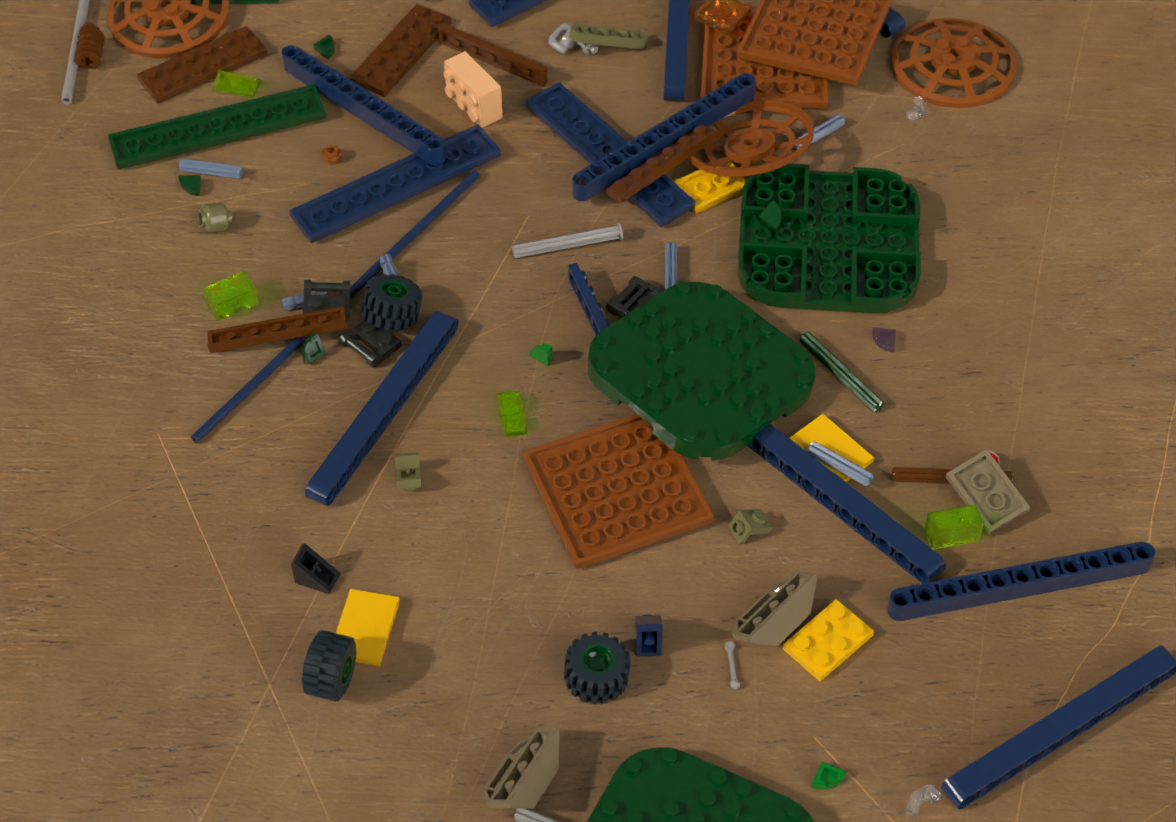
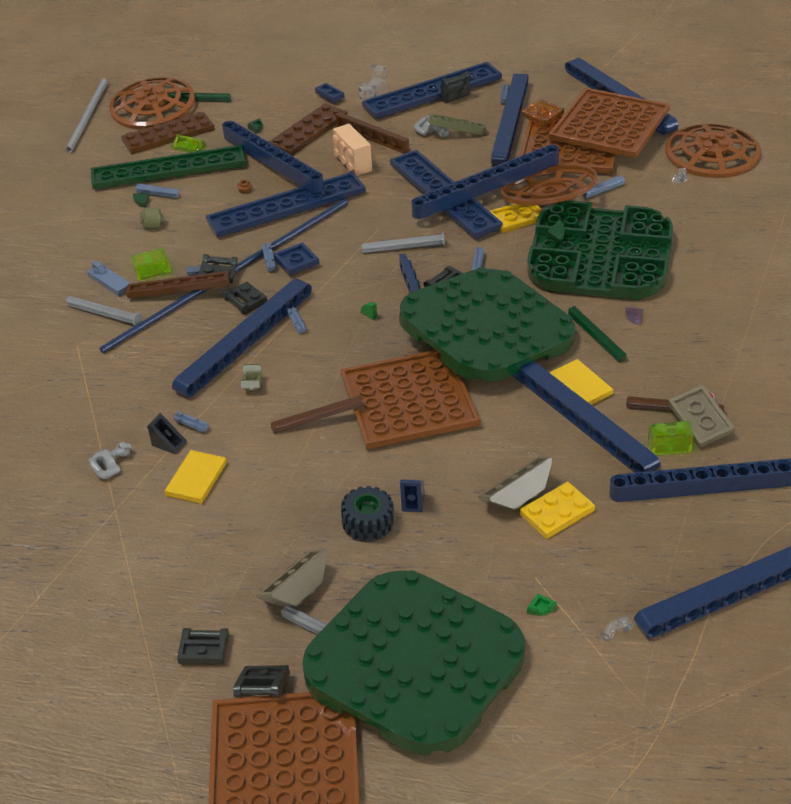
camera: 10 degrees right, 10 degrees down
reddish brown piece [74,24,105,69] -> none
dark green tile [302,332,326,365] -> none
black wheel [302,630,356,702] -> none
black wheel [361,274,423,331] -> none
clear neon green slope [496,390,527,437] -> none
reddish brown plate [606,125,717,203] -> none
light grey hinge [724,641,740,689] -> none
olive bracket [728,509,773,544] -> none
sand blue axle [808,441,874,486] -> none
none -> light grey axle [66,296,142,326]
none -> sand blue hinge [87,260,131,296]
none -> light grey piece [88,441,132,479]
none -> sand blue axle [173,411,209,433]
none -> reddish brown axle [271,395,364,433]
none -> dark blue plate [273,242,319,275]
none -> sand blue axle [288,307,307,334]

